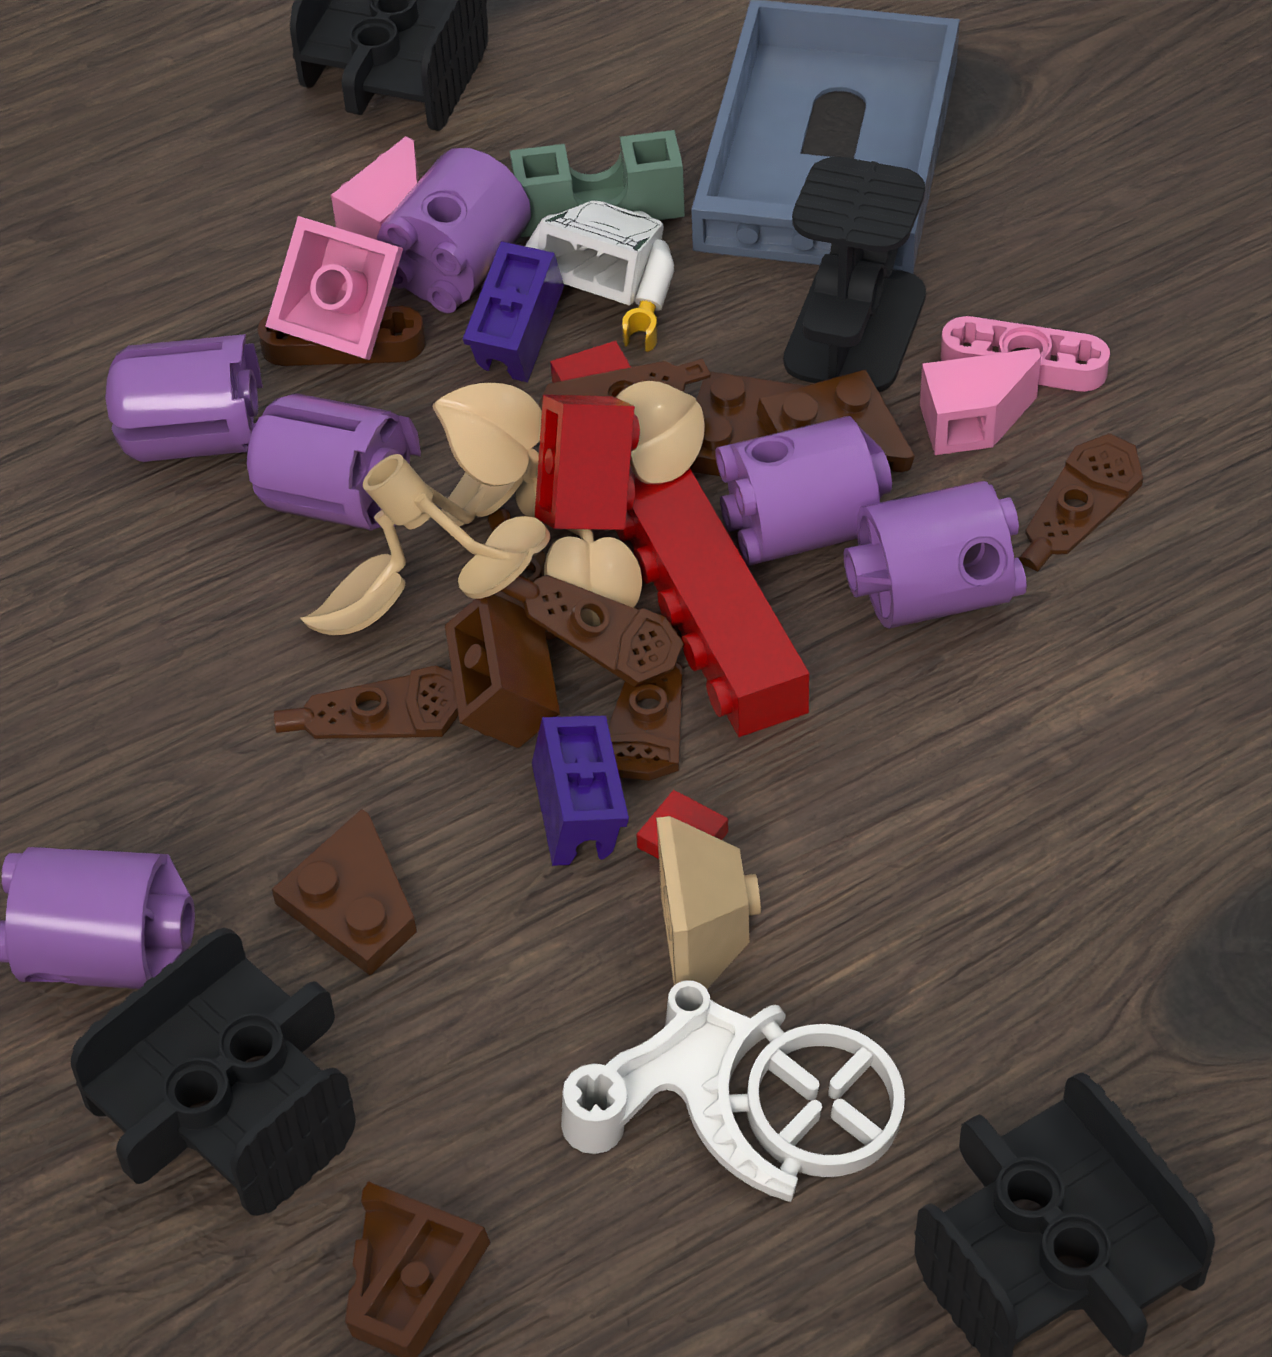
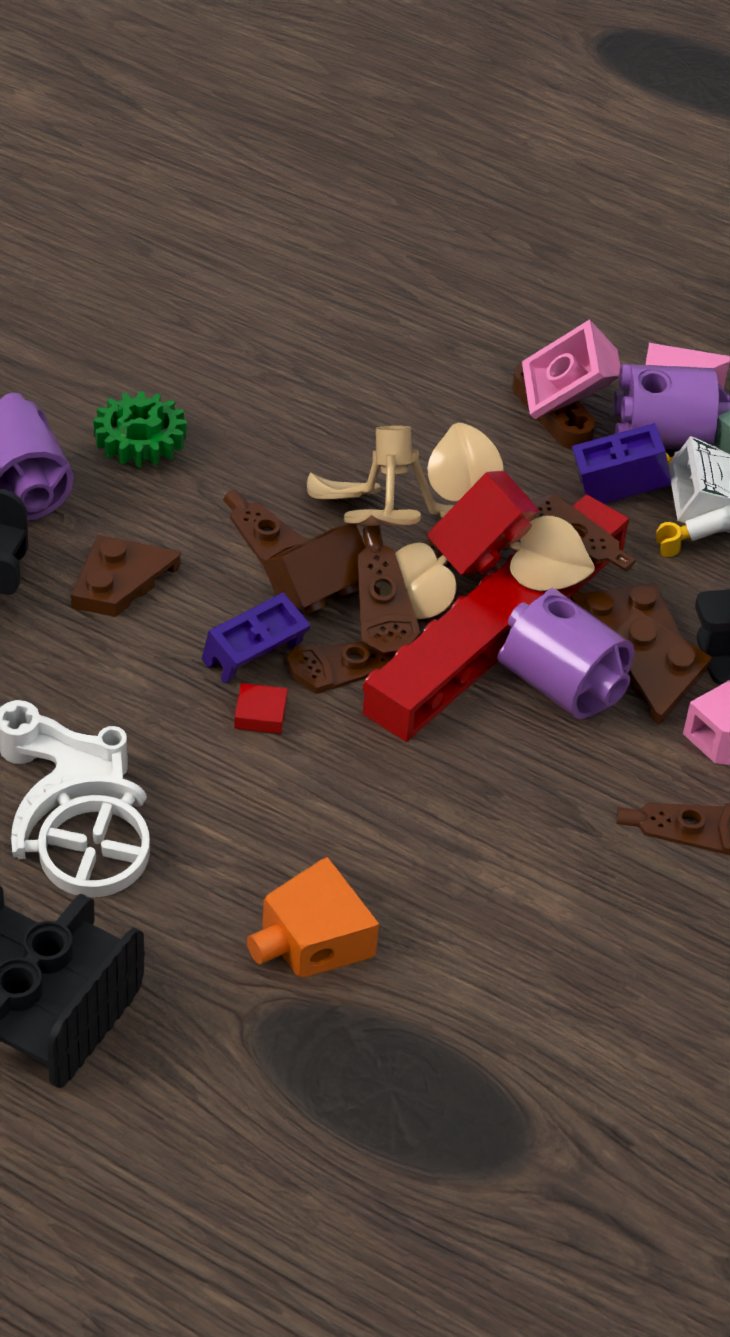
camera: 55 degrees right, 5 degrees down
medium lavender cylinder [105,334,263,462] -> none
medium lavender cylinder [247,393,421,531] -> none
tan slope [657,816,761,989] -> none
medium lavender cylinder [844,481,1027,629] -> none
none -> green gear [93,391,187,467]
none -> orange torso [246,857,379,978]

